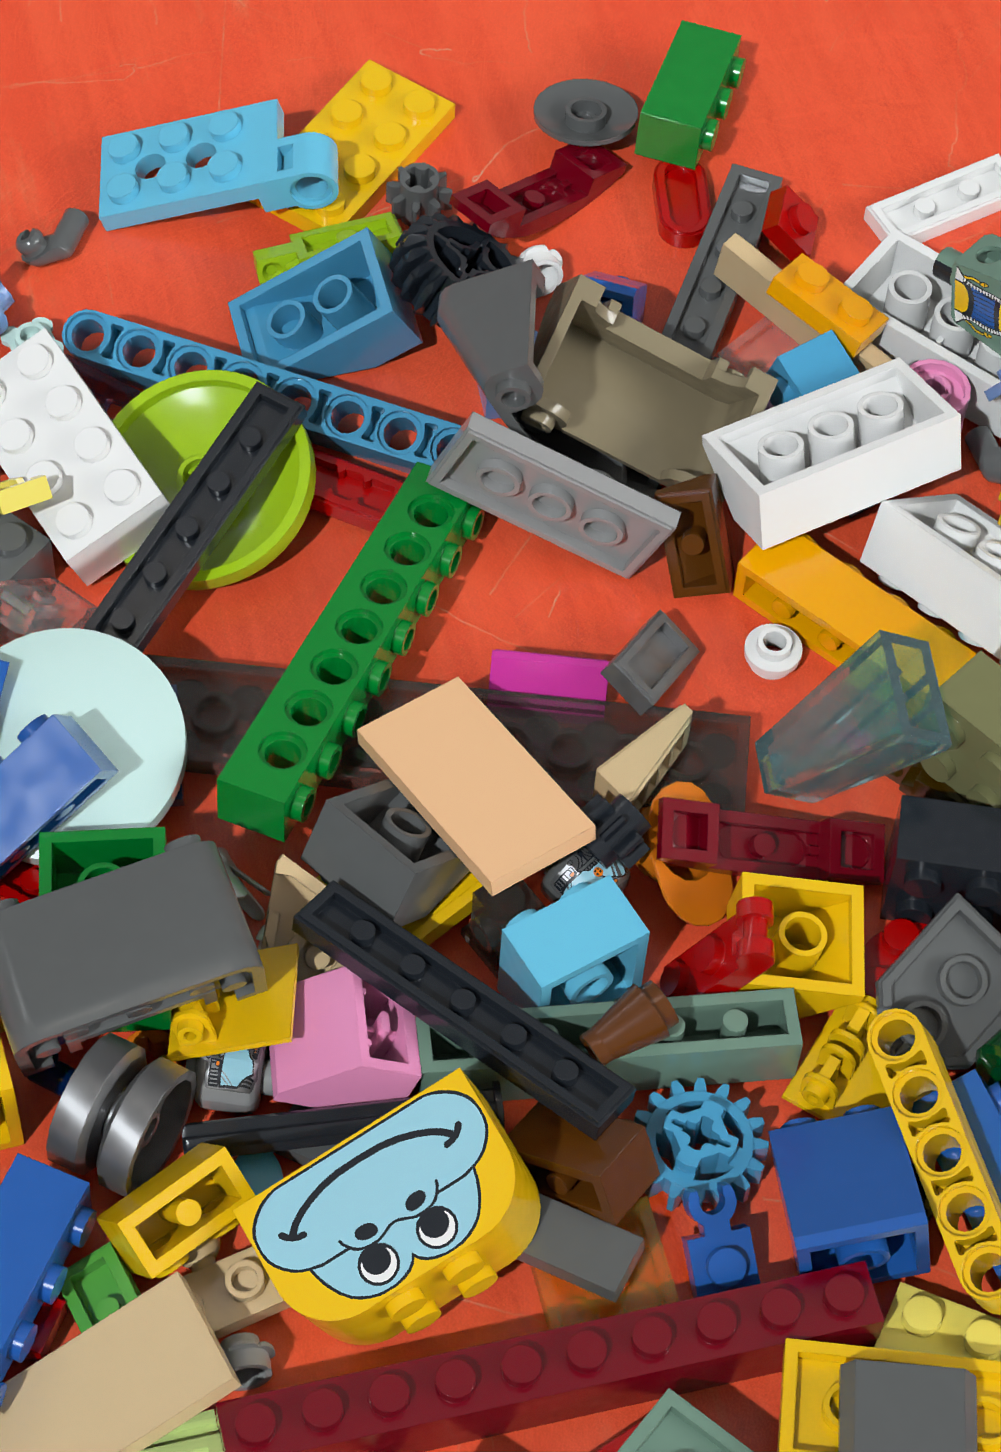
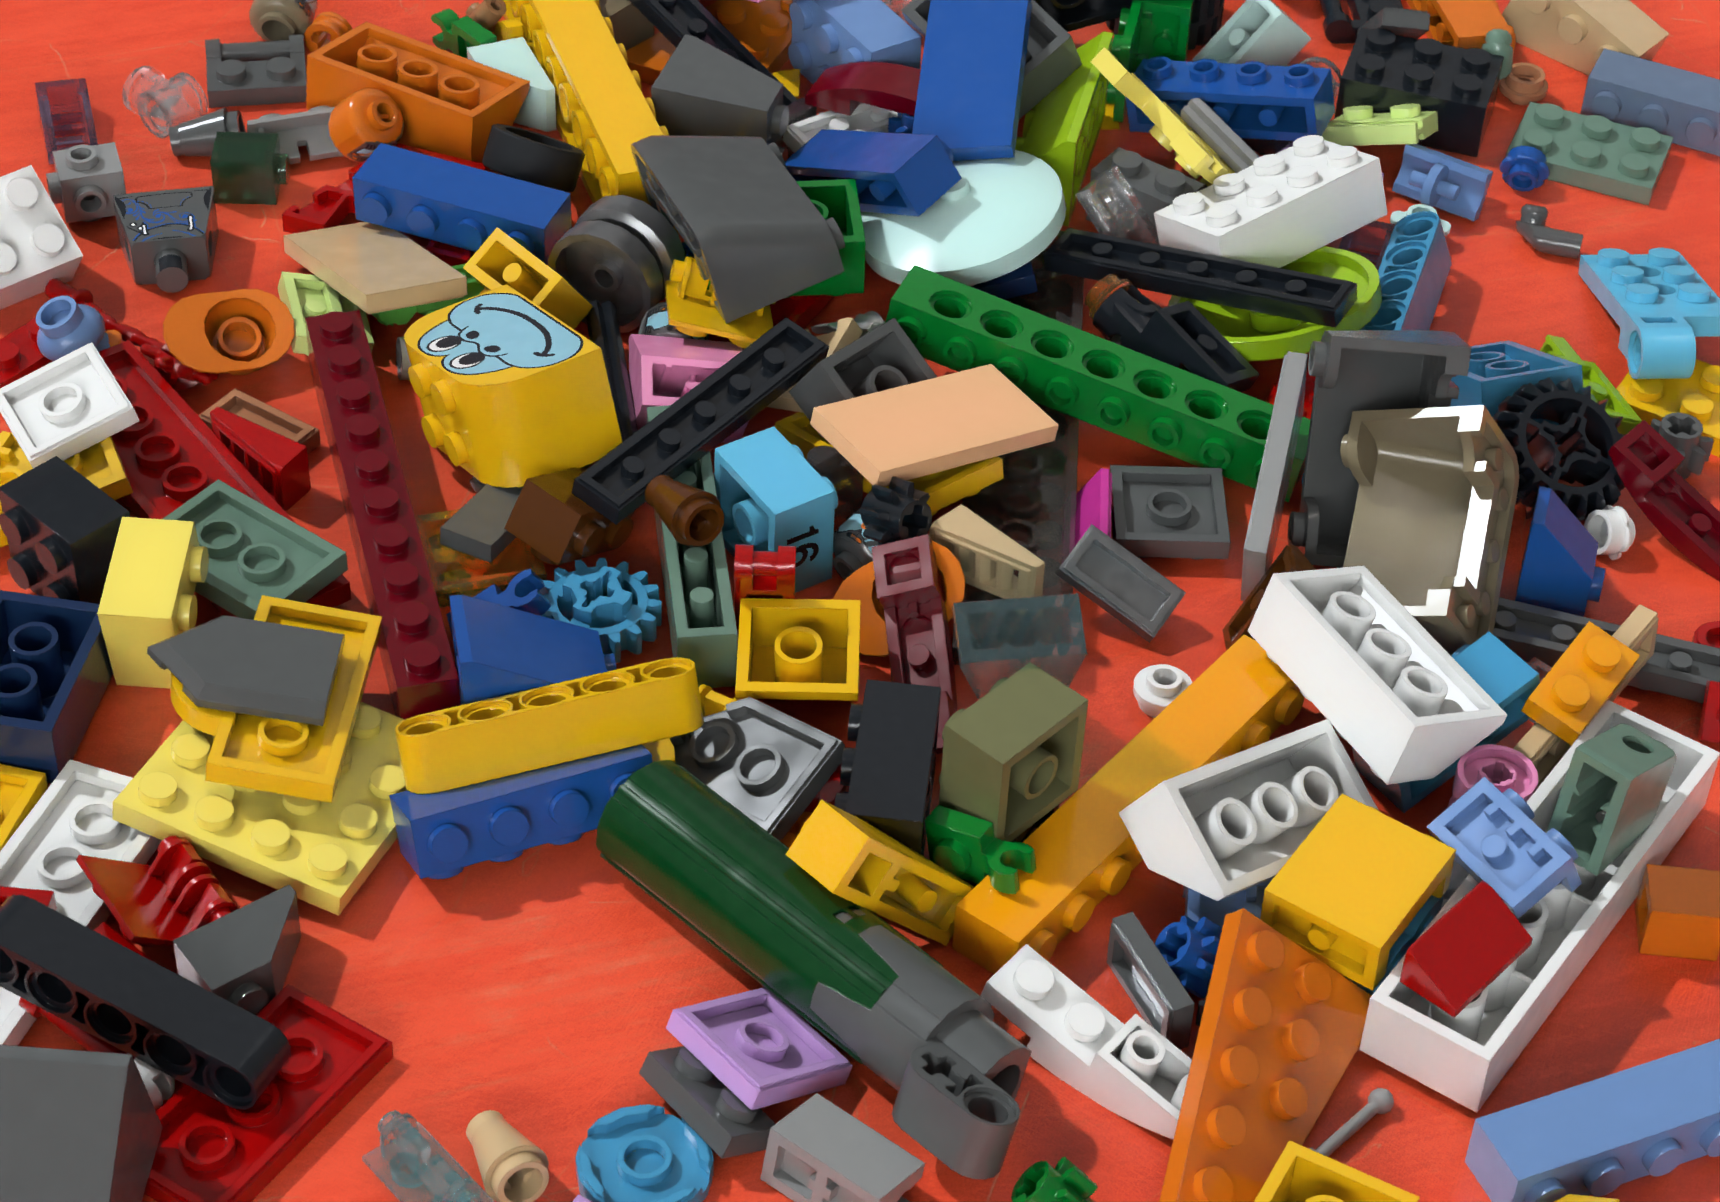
camera: 90 degrees right, 15 degrees down
none -> black plate [1085,274,1260,392]
none -> dark grey plate [1109,465,1231,559]

